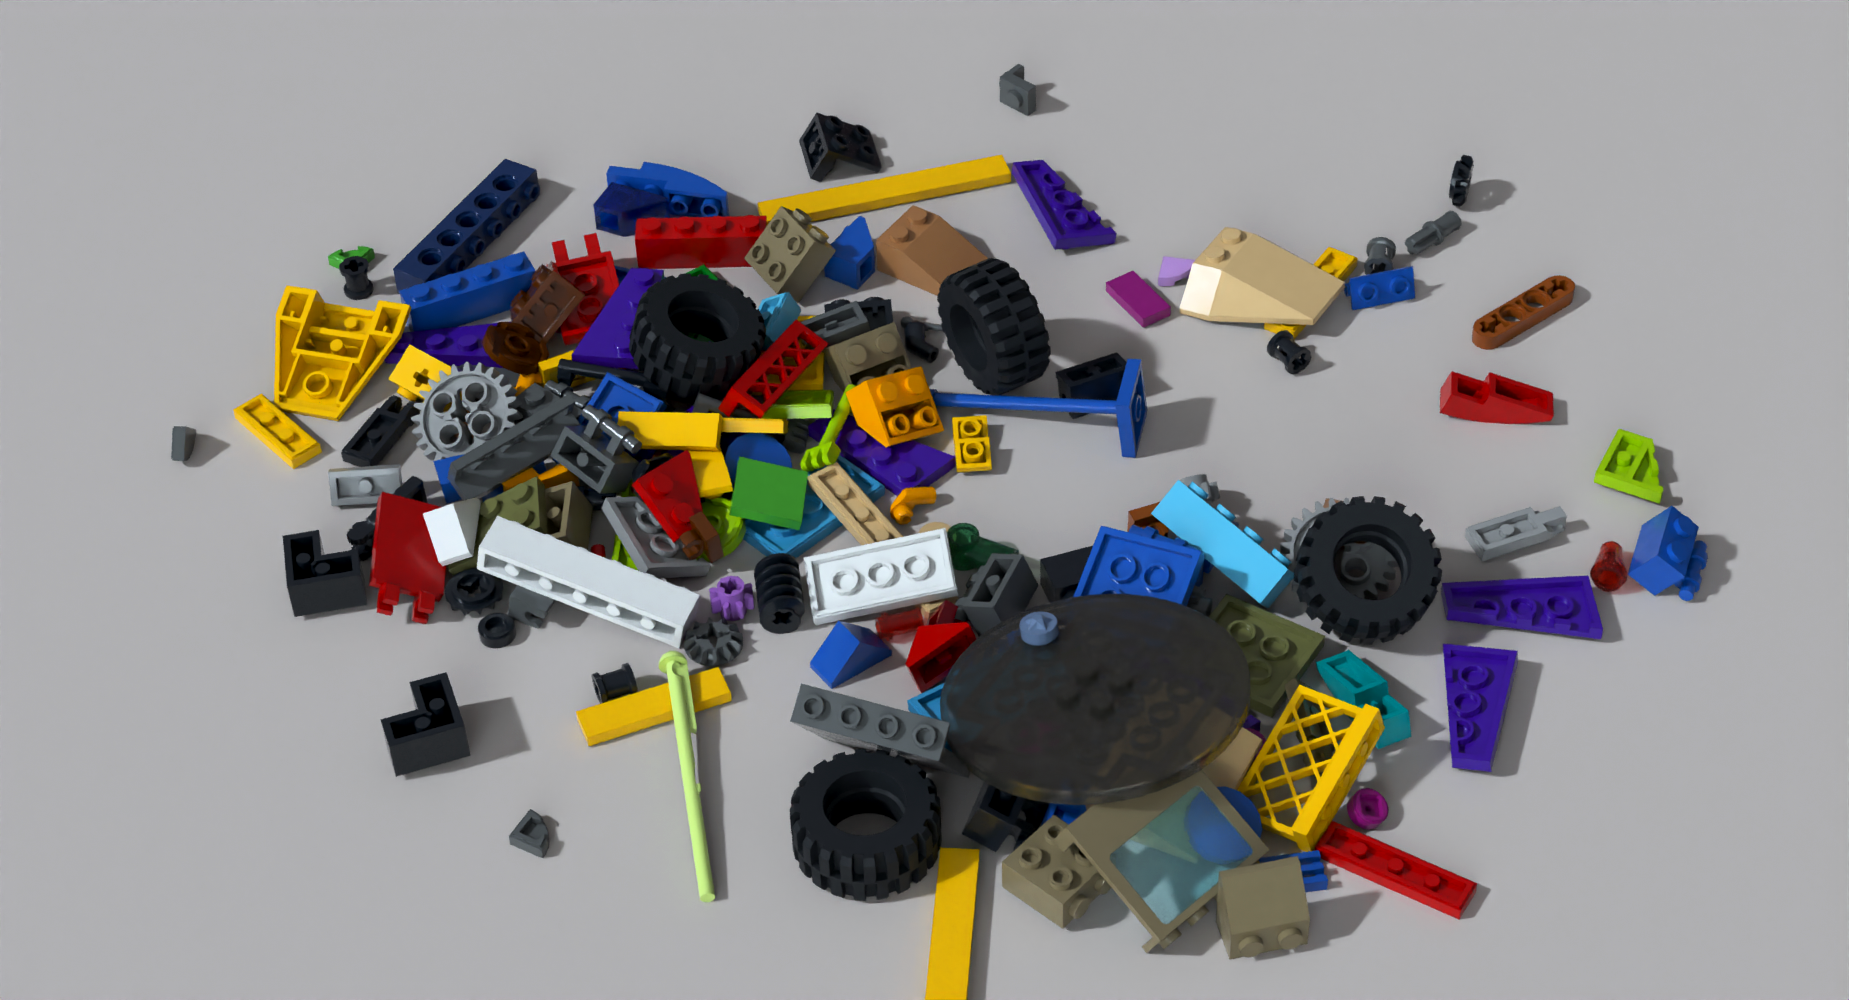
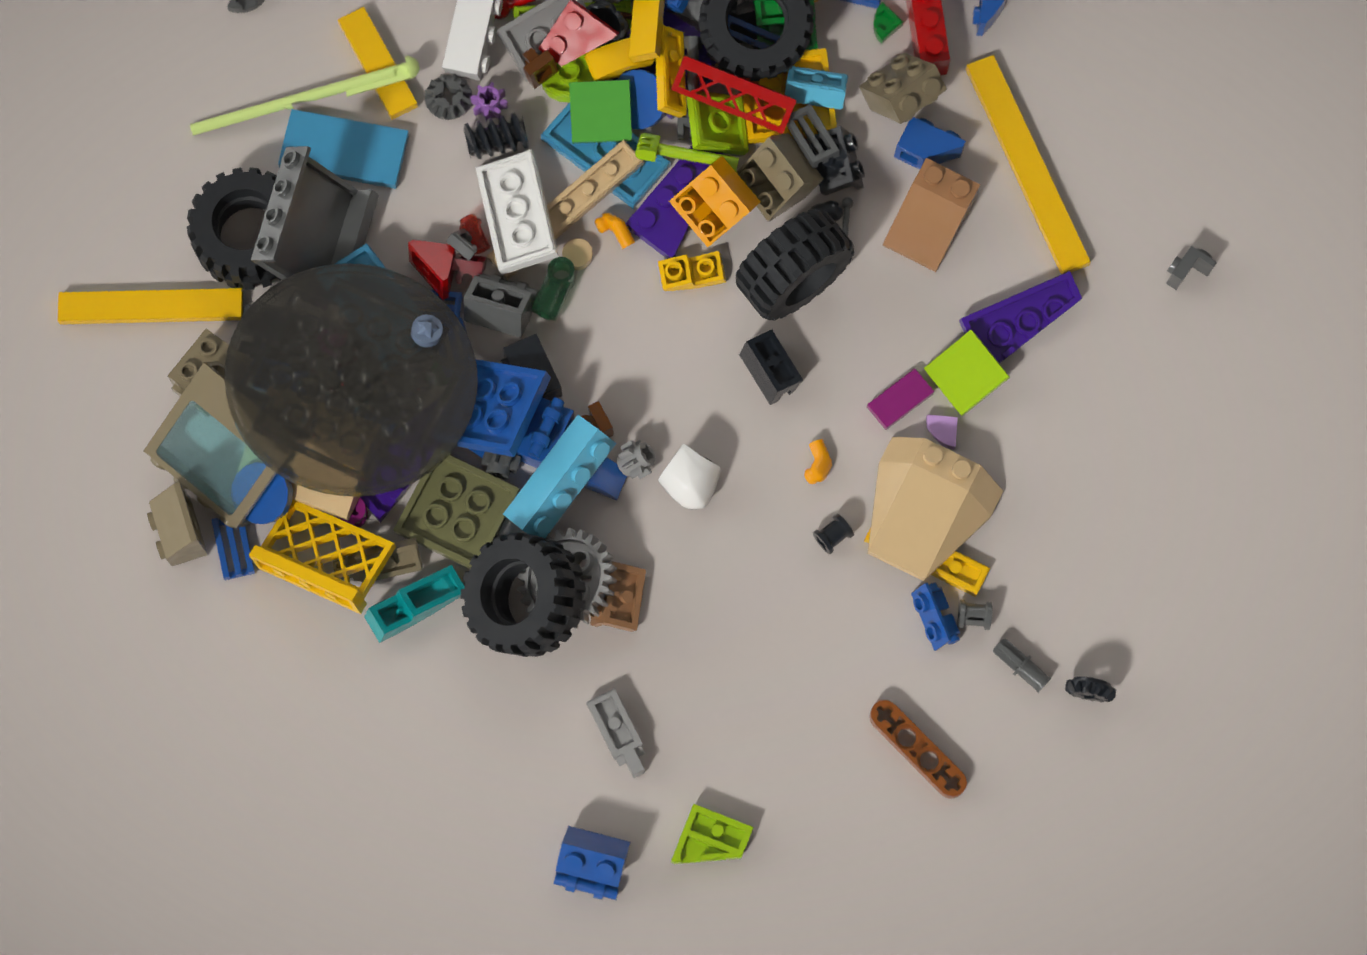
camera: 80 degrees right, 30 degrees up
black bush [591,663,638,704] -> none
black bracket [799,113,882,182] -> none
blue slope [810,620,892,689] -> none
blue tile [930,359,1148,458] -> none
red tile [1314,821,1477,920] -> none
magenta tile [1347,788,1389,830] -> none
red slope [1440,371,1554,424] -> none
dark purple wing [1441,575,1603,639] -> none
dark purple wing [1443,644,1518,772] -> none
clear red cone [1590,541,1628,592] -> none
none -> dark azure tile [278,109,409,189]
none -> dark grey tile [446,228,477,261]
none -> white piece [658,444,721,510]
none -> light orange arm [804,439,832,484]
none -> lime tile [924,330,1011,416]

